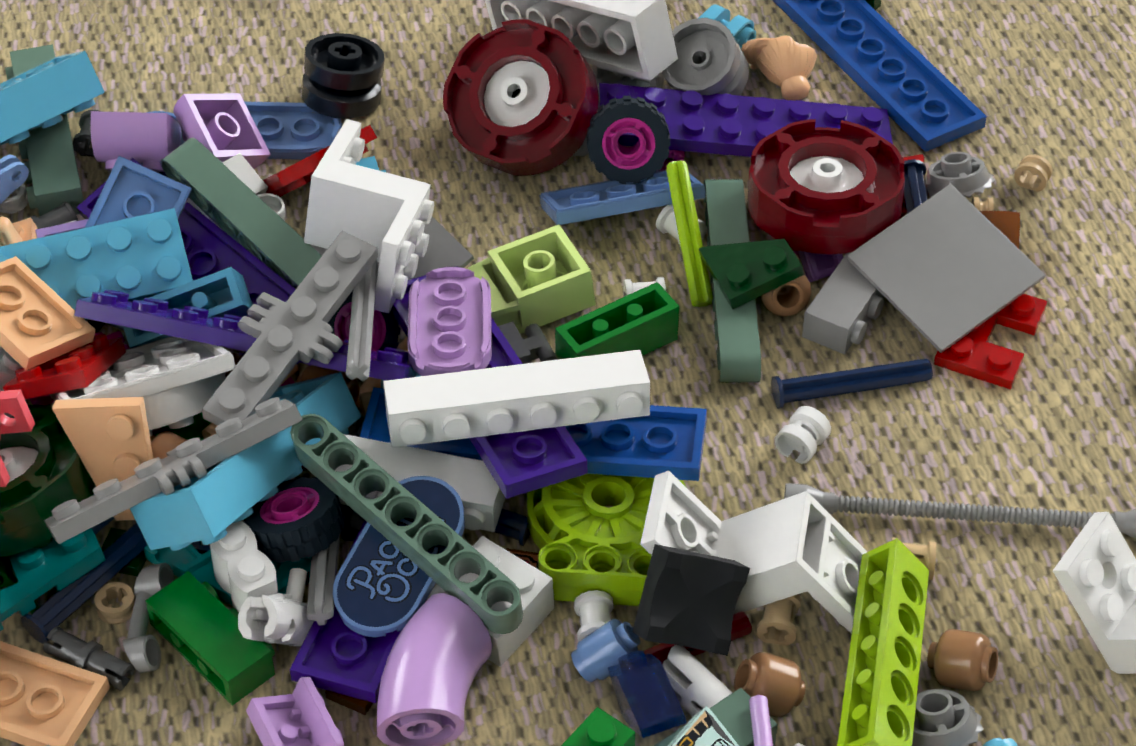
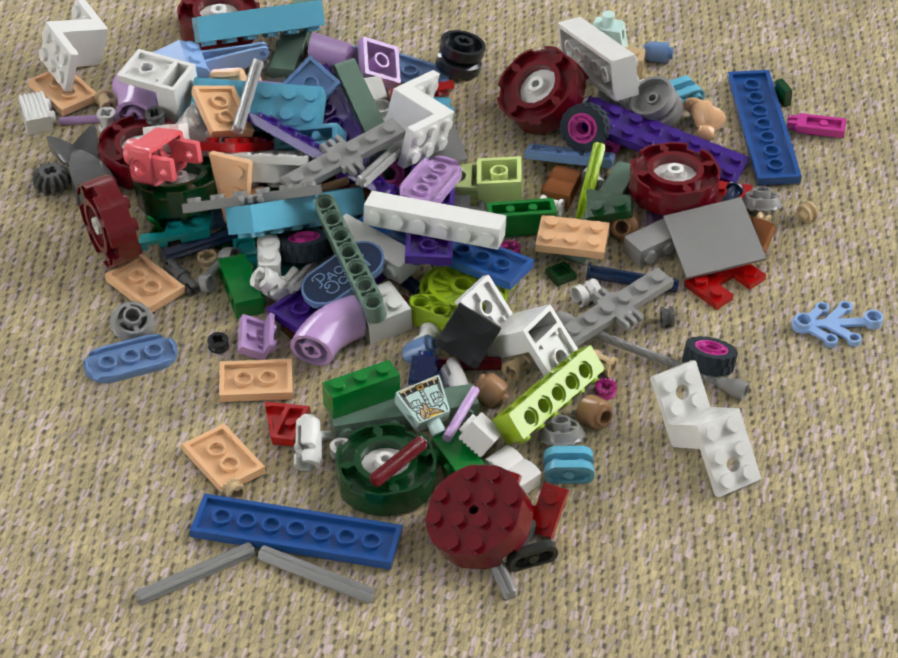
camera: 25 degrees right, 5 degrees down
none -> light grey axle [231,59,263,135]
none -> light nougat plate [535,215,610,259]
none -> dark orange brick [540,165,582,209]
none -> dark green tile [545,261,577,287]
none -> light grey hinge [563,267,674,347]
none -> dark pink bush [595,378,617,400]
none -> dark grey bush [660,306,675,328]
none -> black wheel [682,336,738,377]
none -> dark pink hinge [786,113,847,138]

